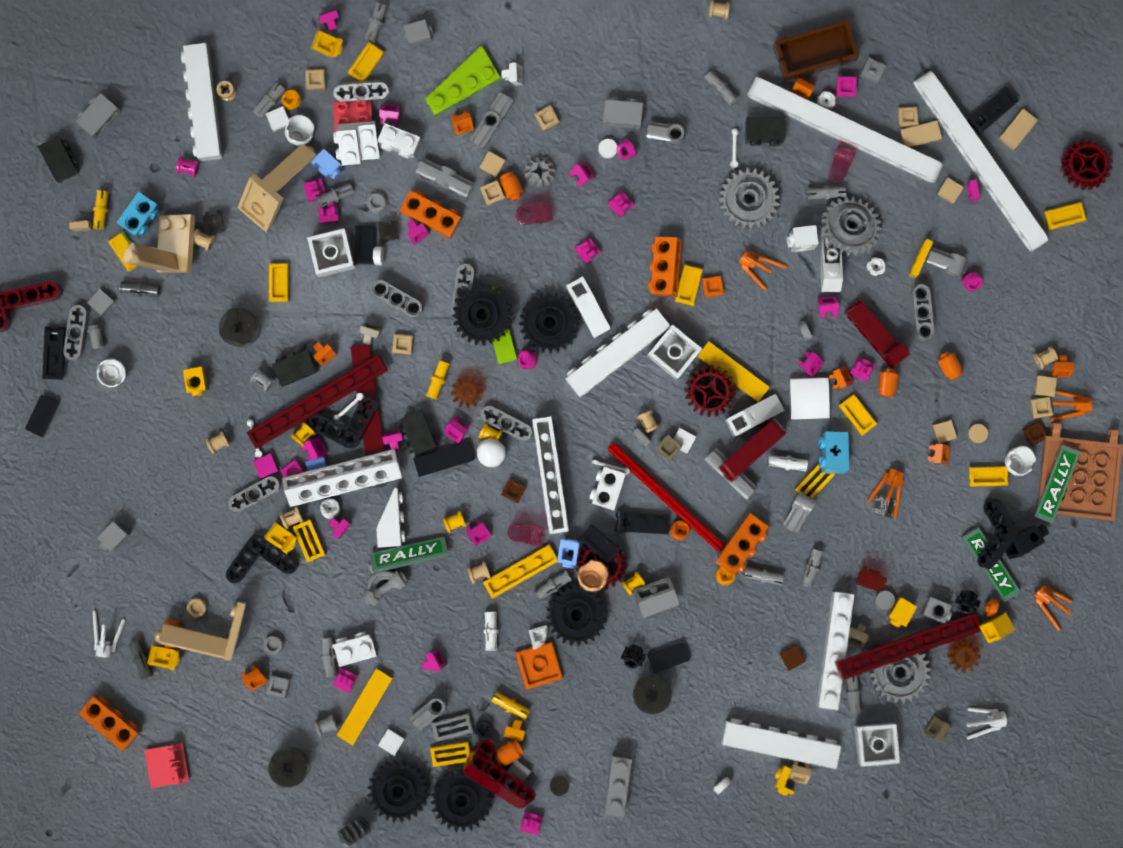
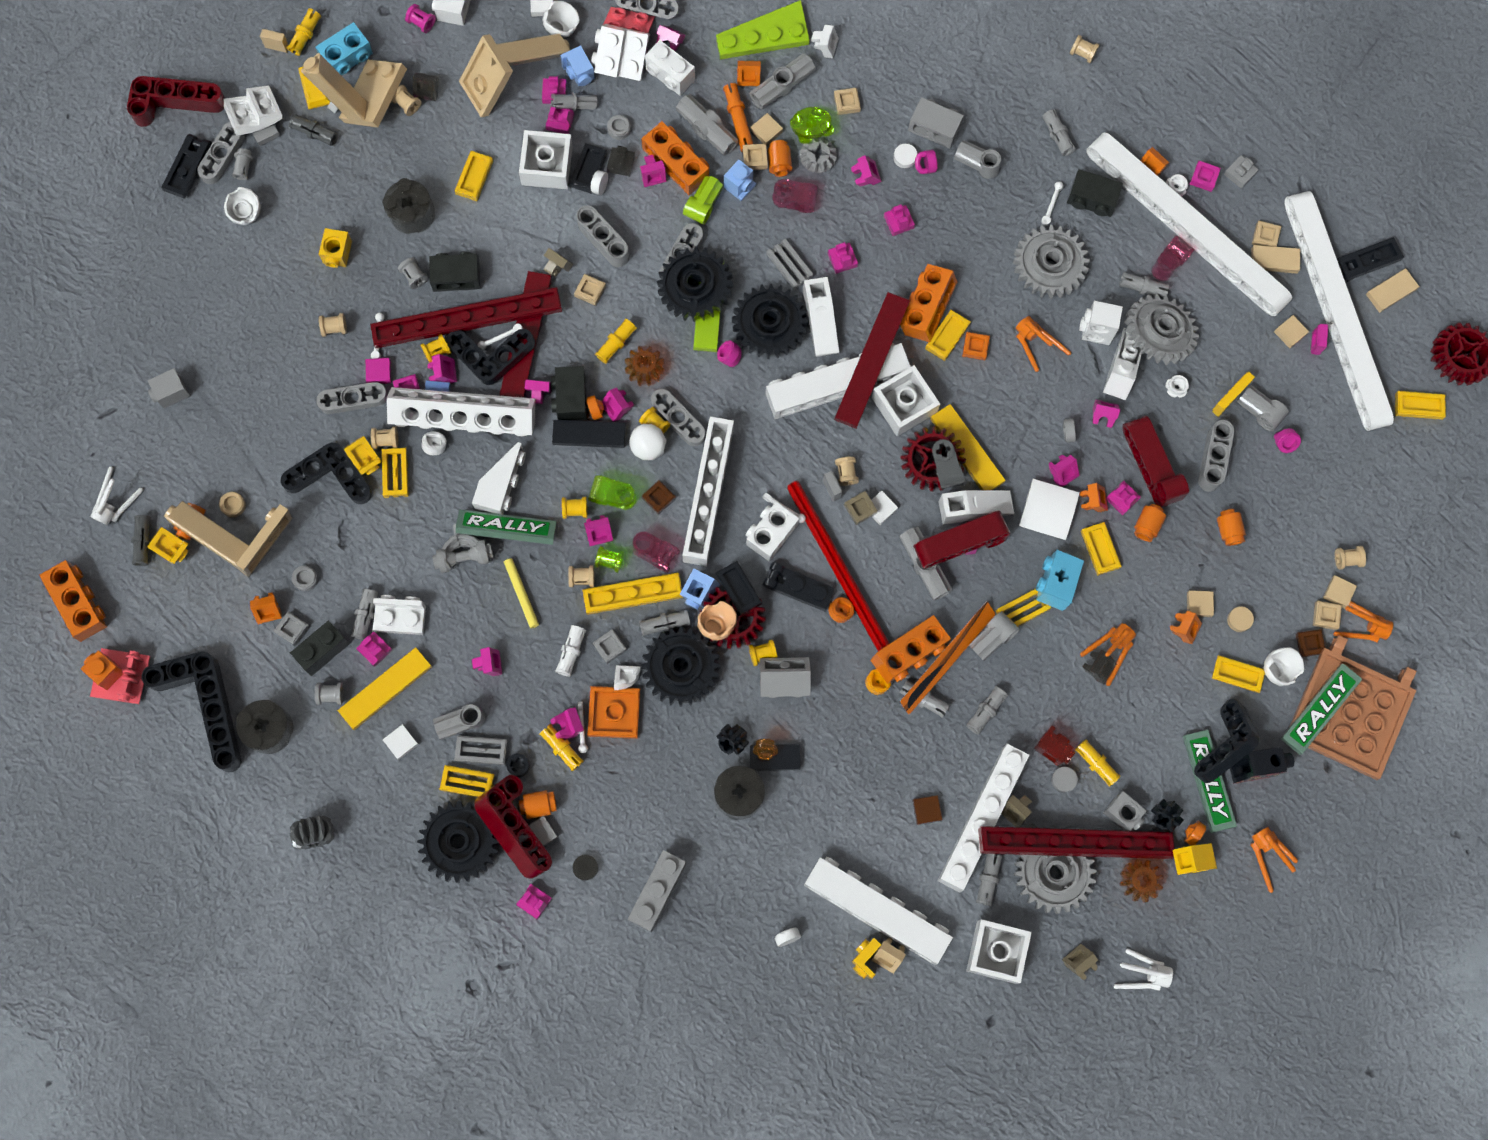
camera: 15 degrees right, 10 degrees down
black tile [25,395,60,437] -> none
orange tile [313,342,337,367] -> none
dark pink tile [328,518,351,539] -> none
black gear [367,760,429,823] -> none
light orange tile [504,719,525,742] -> none
white pin [768,454,808,472] -> none
reddish brown piece [773,20,859,82] -> none
yellow brick [887,597,917,628] -> none
orange tile [1051,355,1074,377] -> none
none -> orange brick [81,650,124,690]
none -> black beam [141,651,241,773]
none -> white slope [223,86,282,136]
none -> pearl dark grey brick [290,620,349,676]
none -> light yellow piece [504,558,539,629]
none -> dark pink tile [550,707,584,740]
none -> white hinge [578,701,588,753]
none -> orange tile [586,395,604,420]
none -> clear neon green piece [588,475,637,510]
none -> light grey tile [593,629,627,664]
none -> clear neon green bush [594,546,624,573]
none -> lime piece [683,176,723,225]
none -> orange pin [723,83,753,152]
none -> light blue brick [724,159,756,201]
none -> clear orange plate [753,739,778,759]
none -> light grey tile [766,239,813,290]
none -> clear neon green piece [790,107,834,144]
none -> dark red tile [834,292,910,429]
none -> orange sticker [900,601,995,714]
none -> dark grey piece [932,439,965,489]
none -> yellow pin [1075,739,1121,787]

